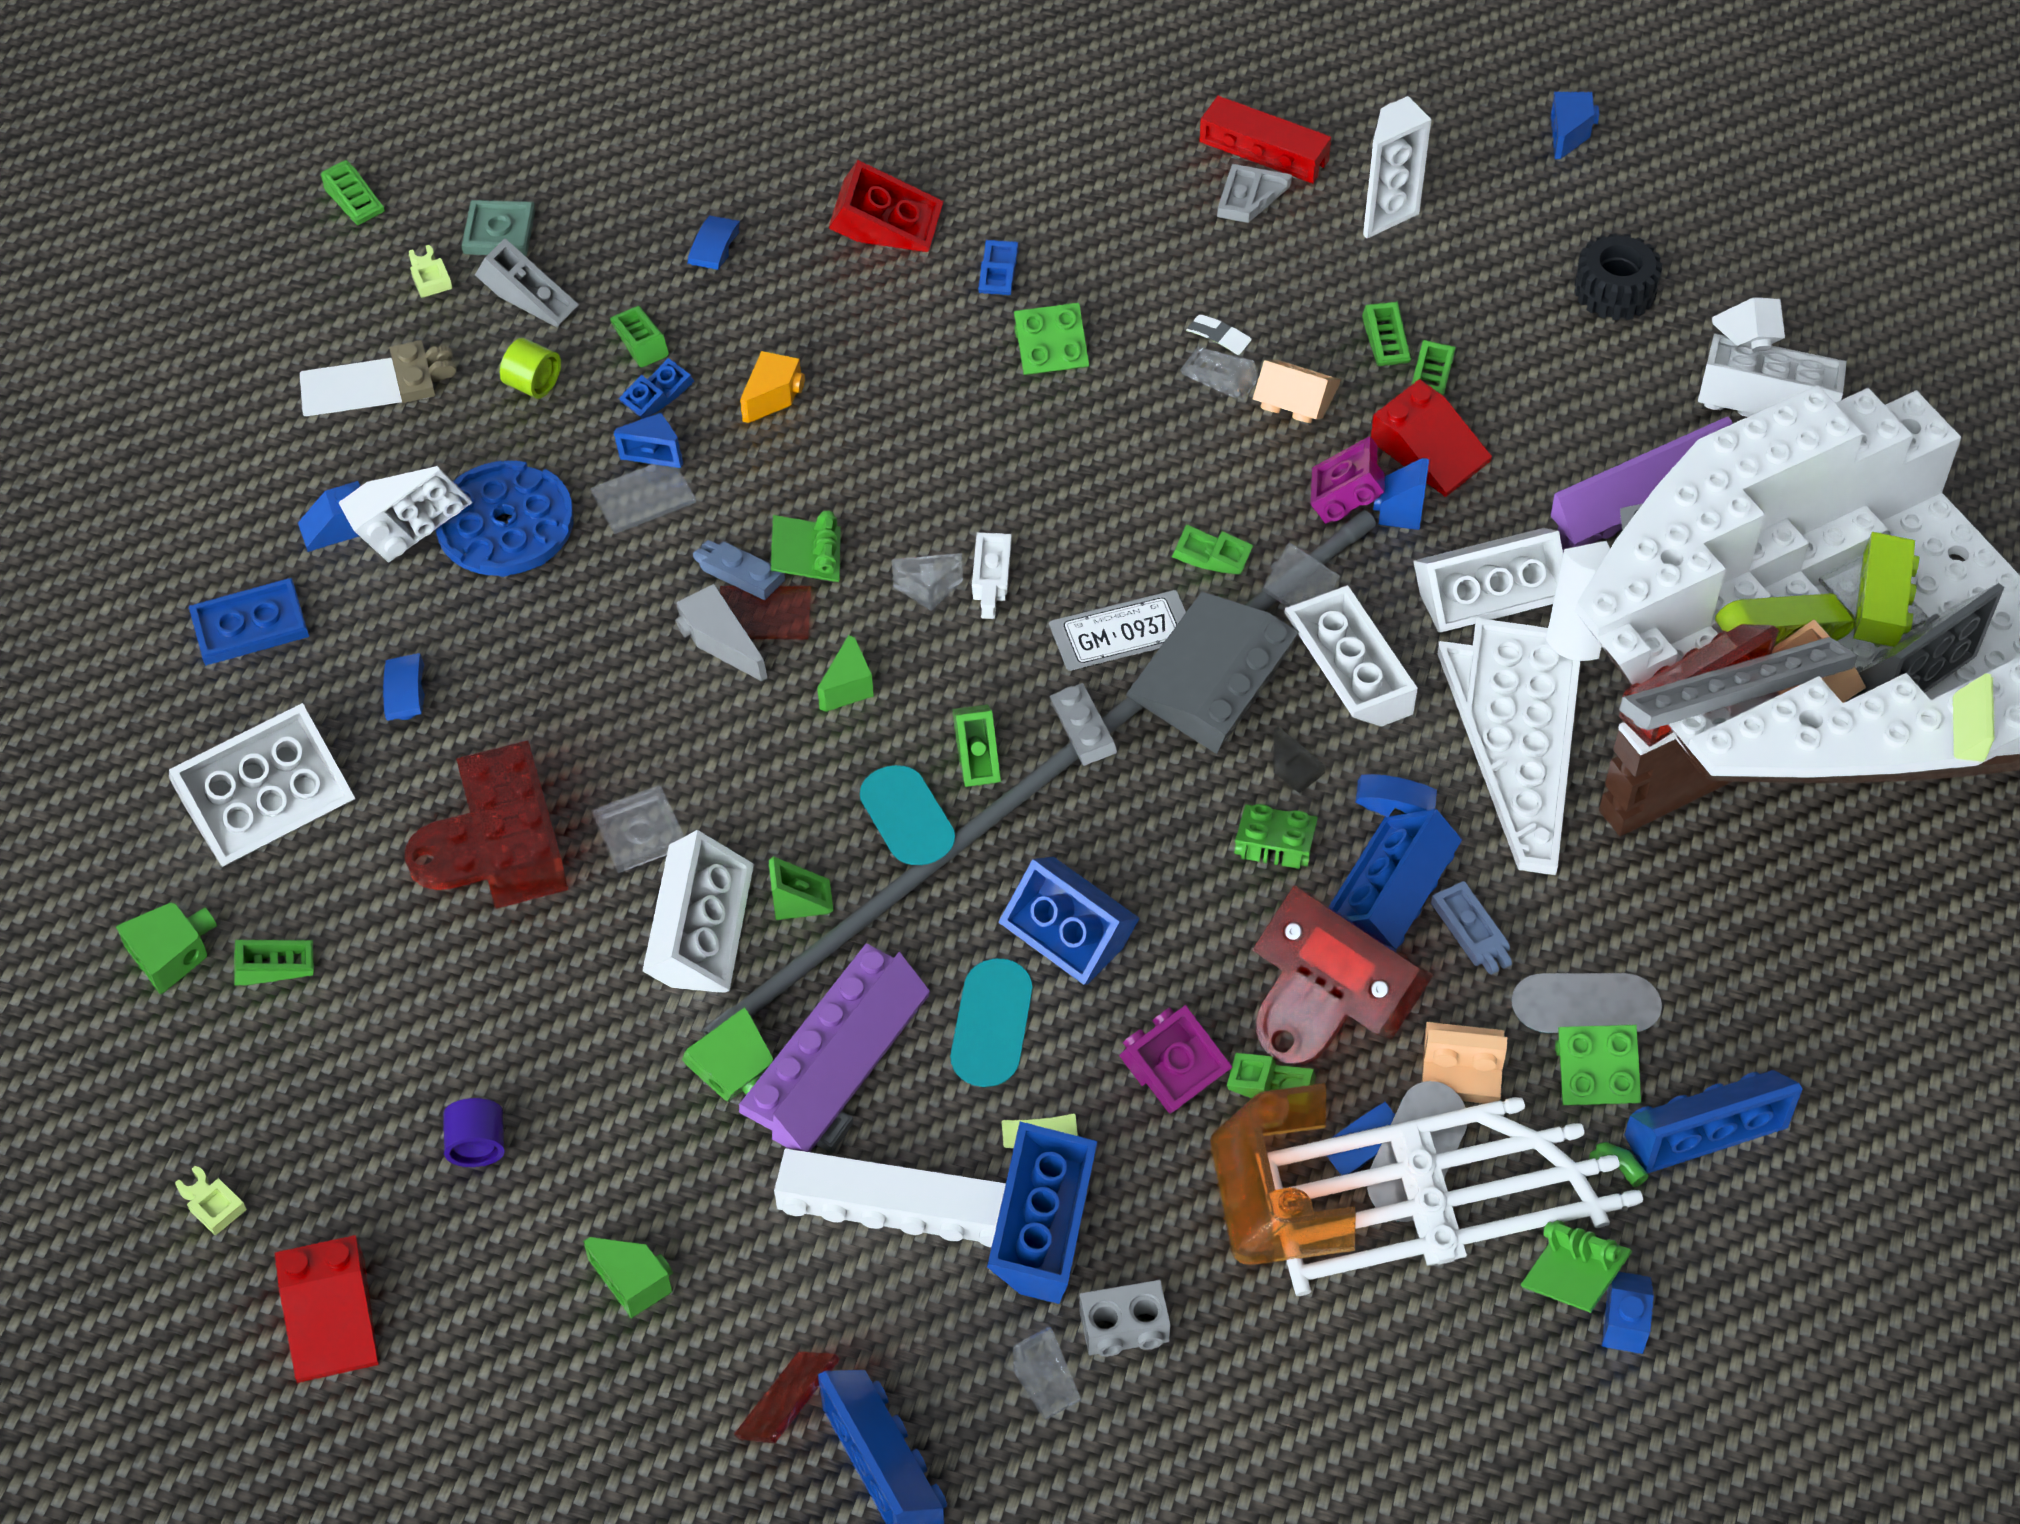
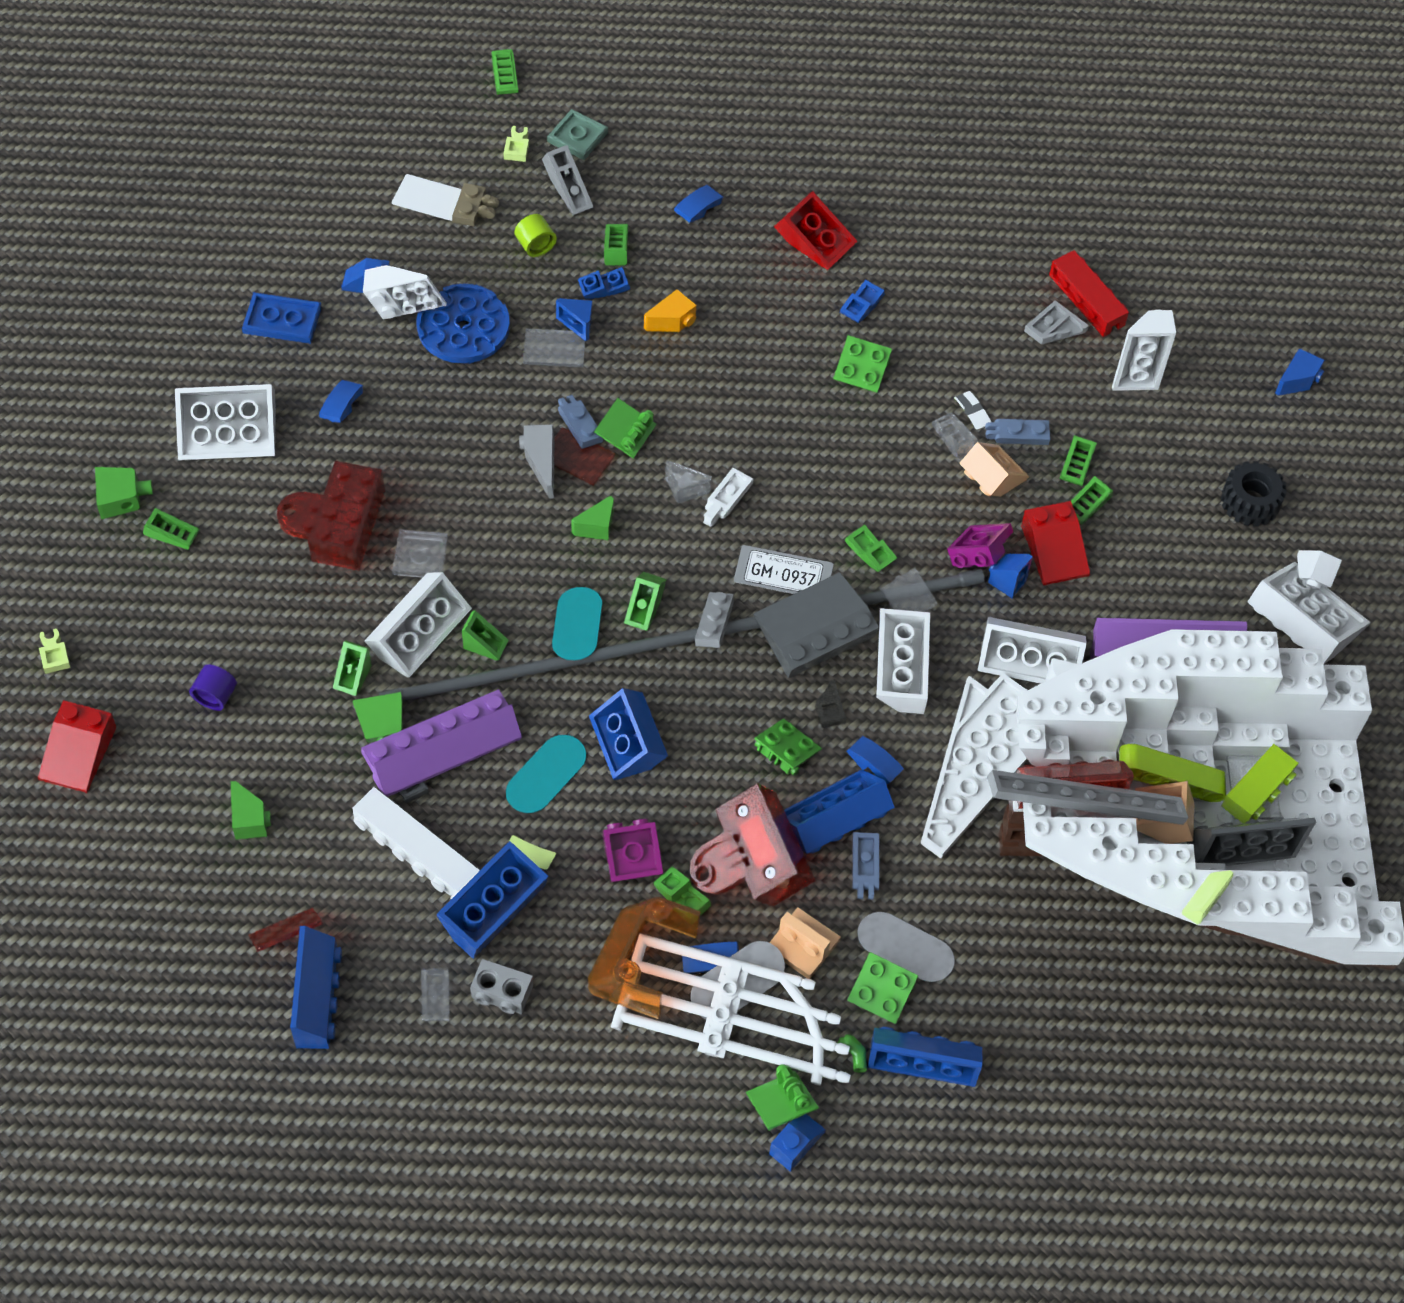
camera: 25 degrees right, 5 degrees up
none -> bright green slope [333,640,372,696]
none -> sand blue hinge [985,419,1050,445]

